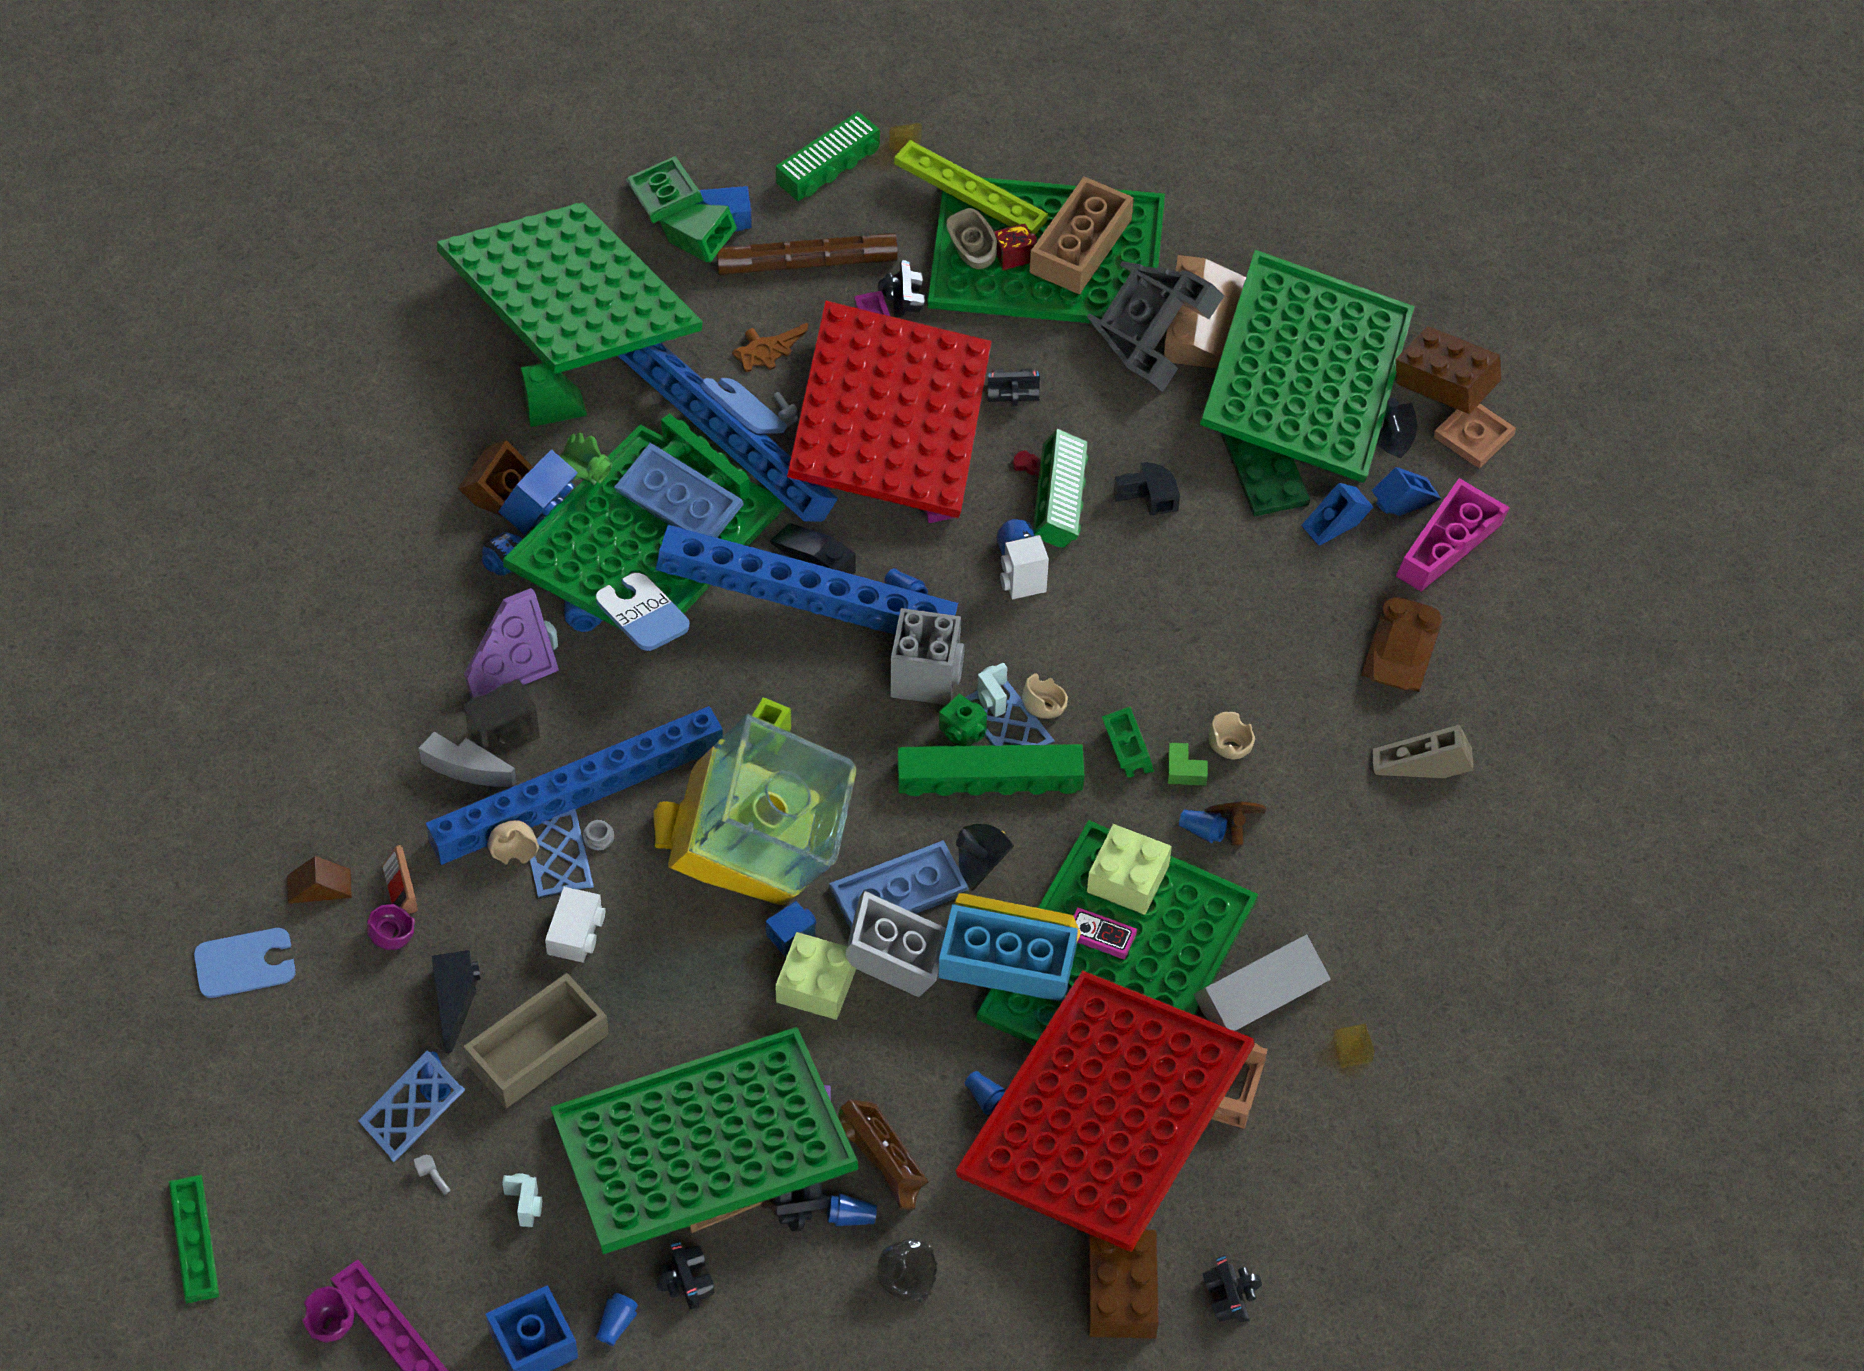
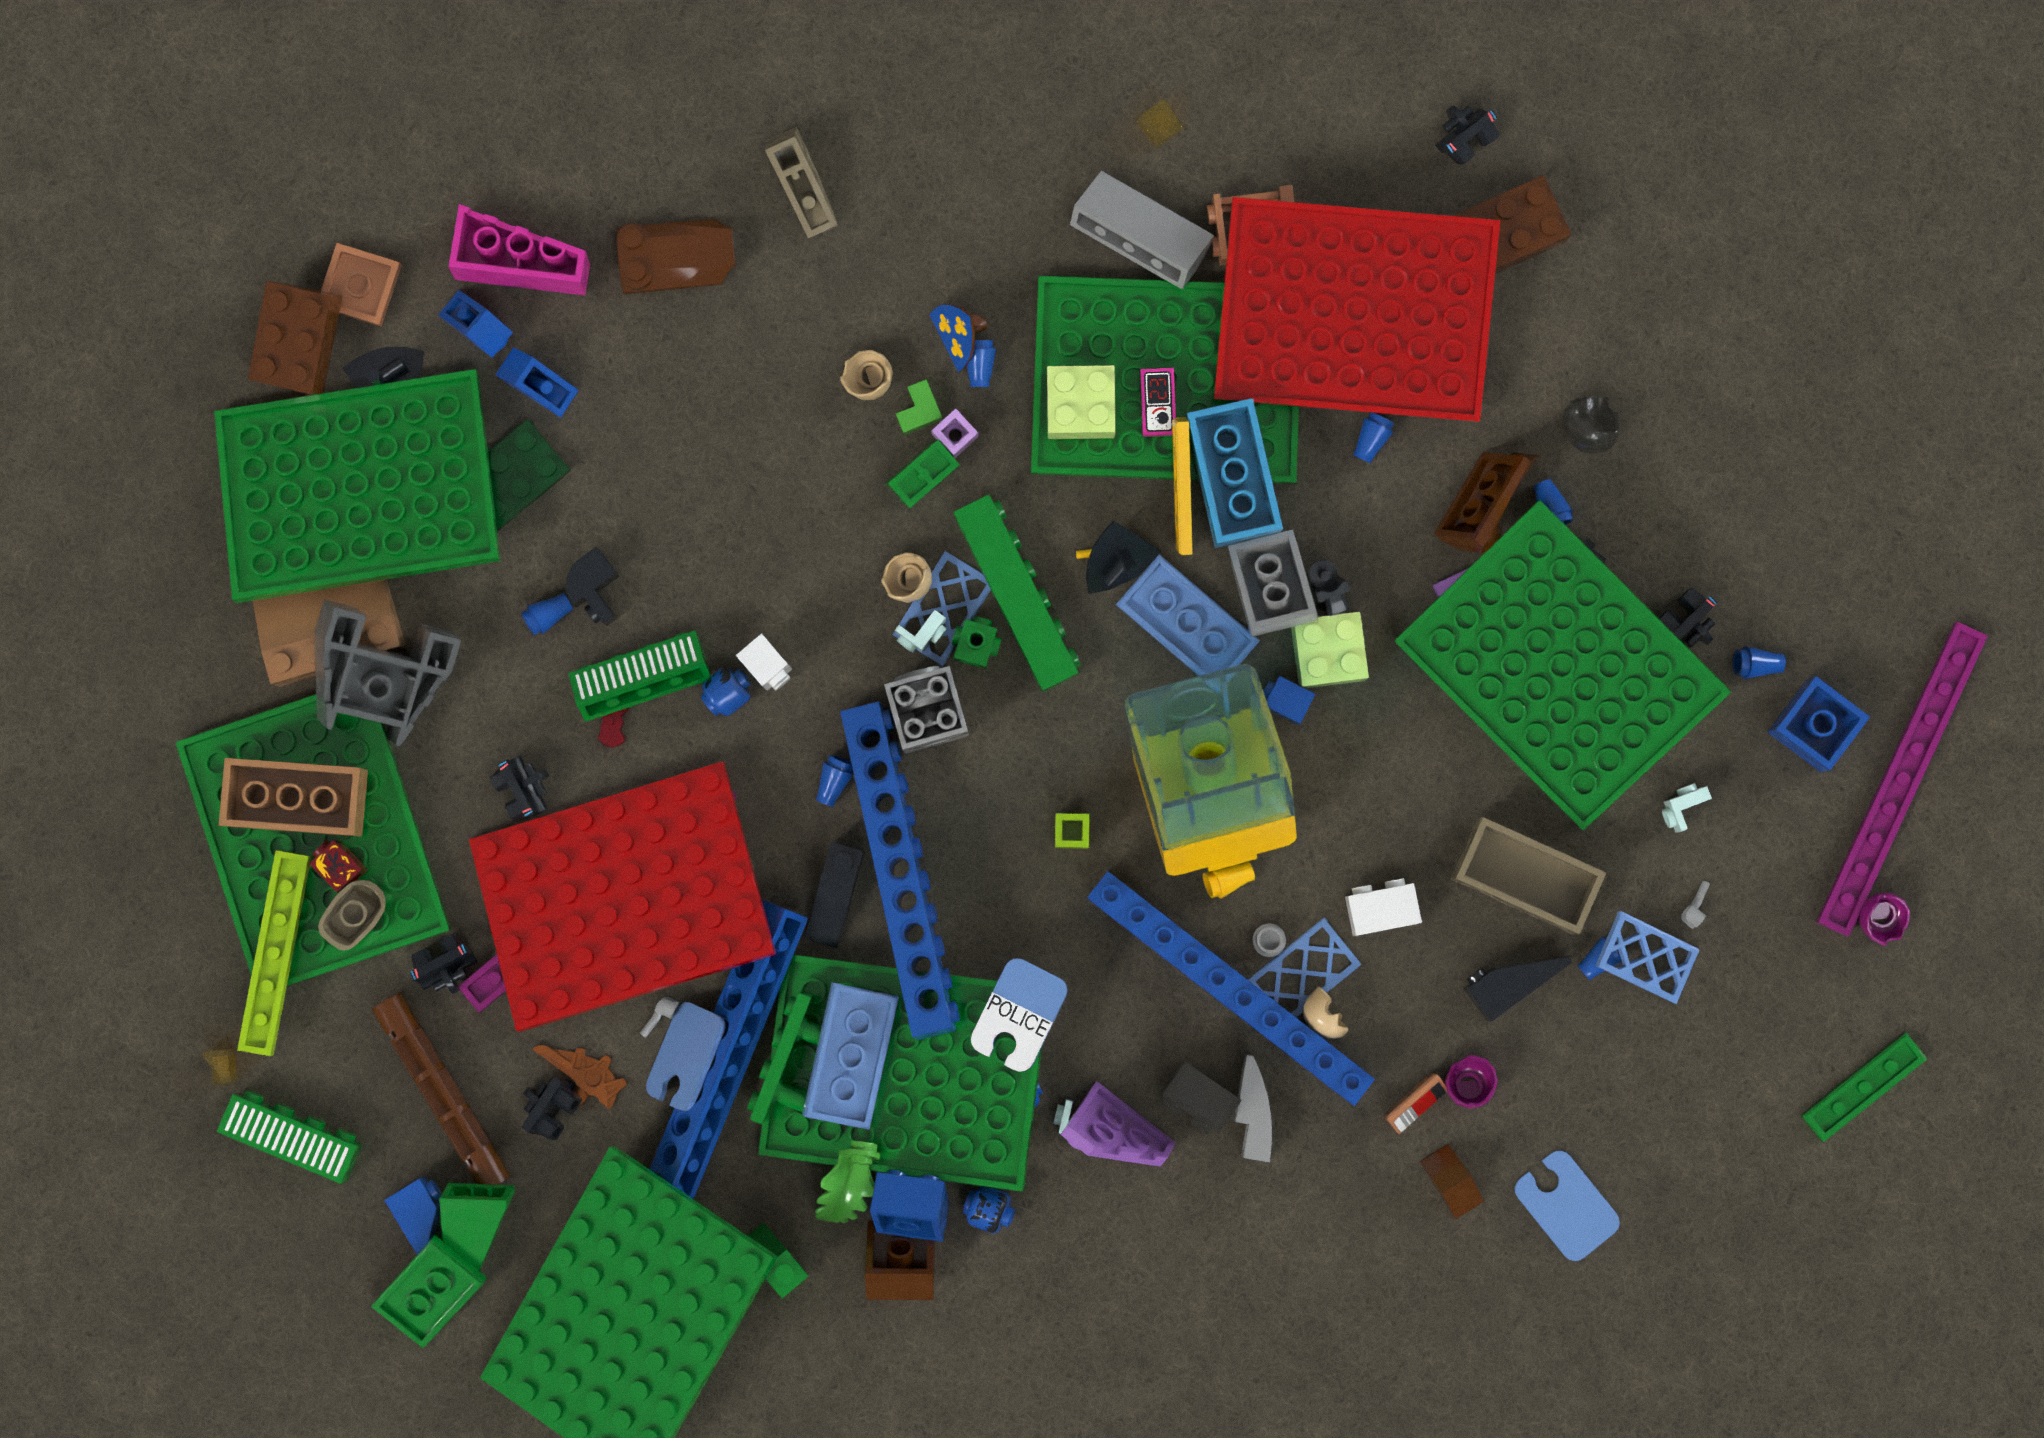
camera: 115 degrees left, 30 degrees up
none -> blue cone [521,593,573,636]
none -> black hips [521,1076,582,1140]
none -> lavender plate [931,409,979,458]
none -> black hips [1307,559,1350,616]

